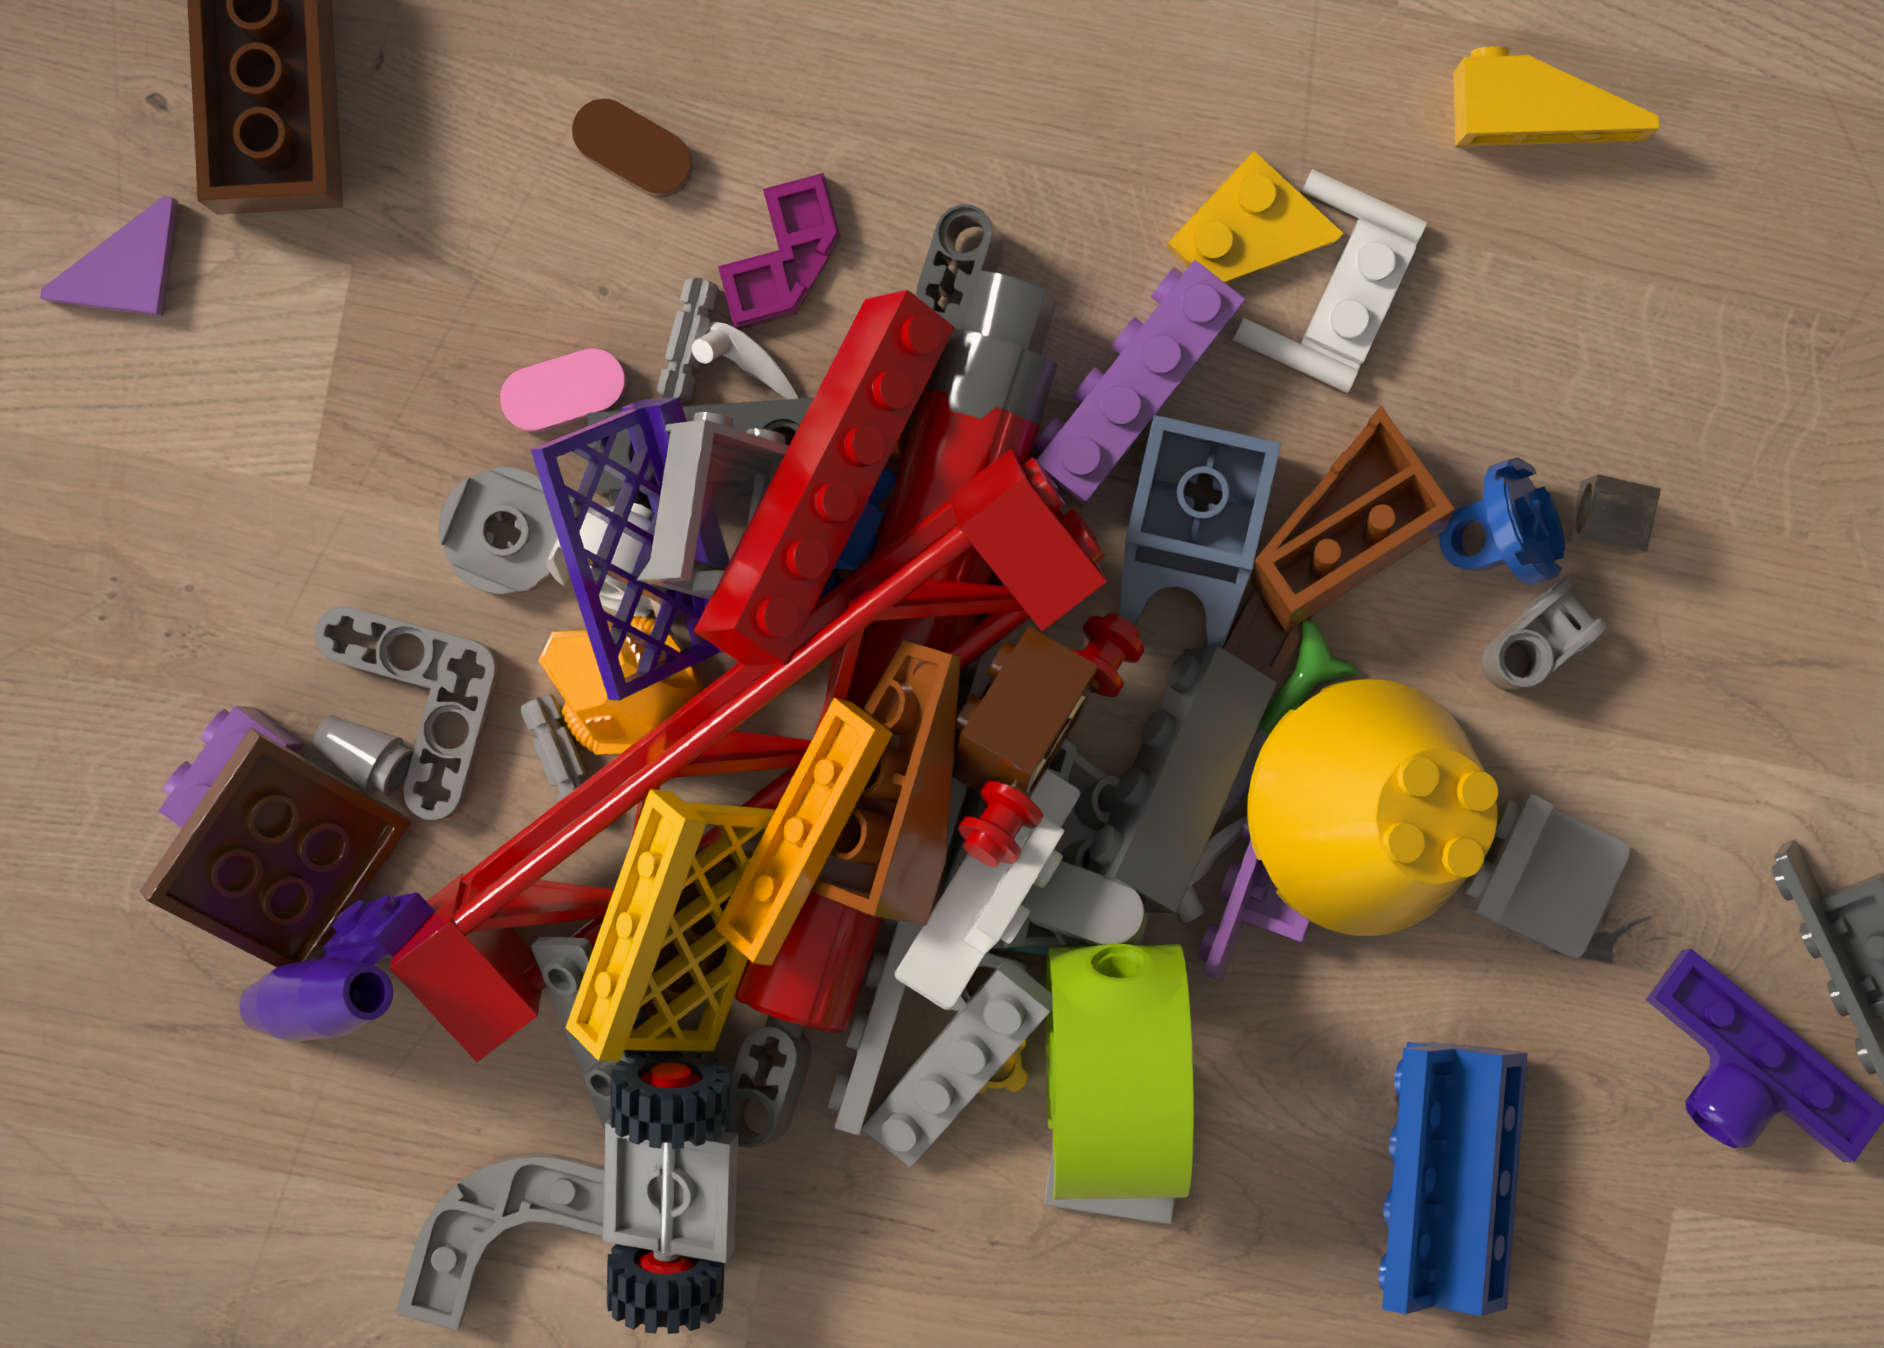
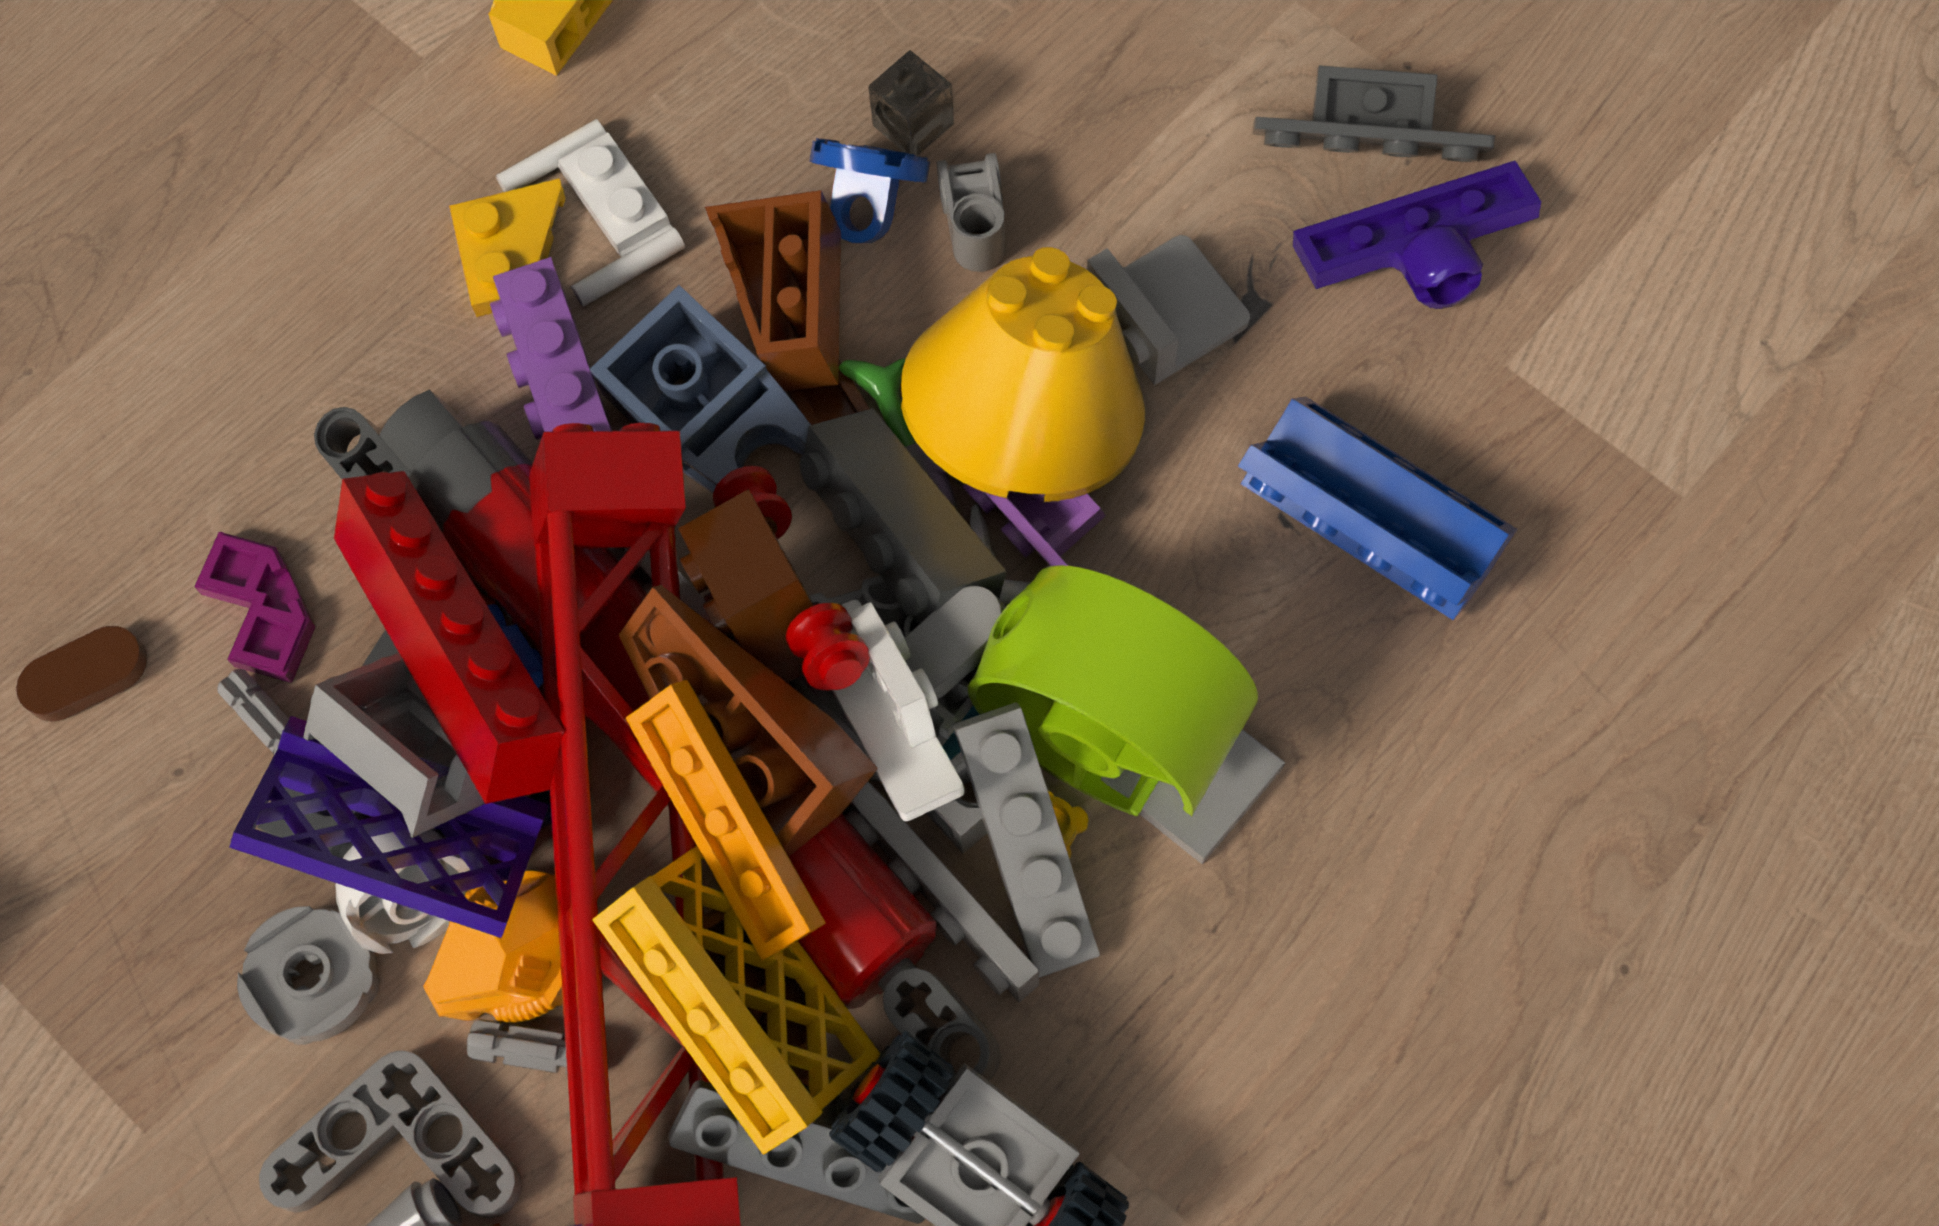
camera: 55 degrees left, 20 degrees down
bright pink tile [500,348,627,433] -> none
white bar [692,322,799,399] -> none

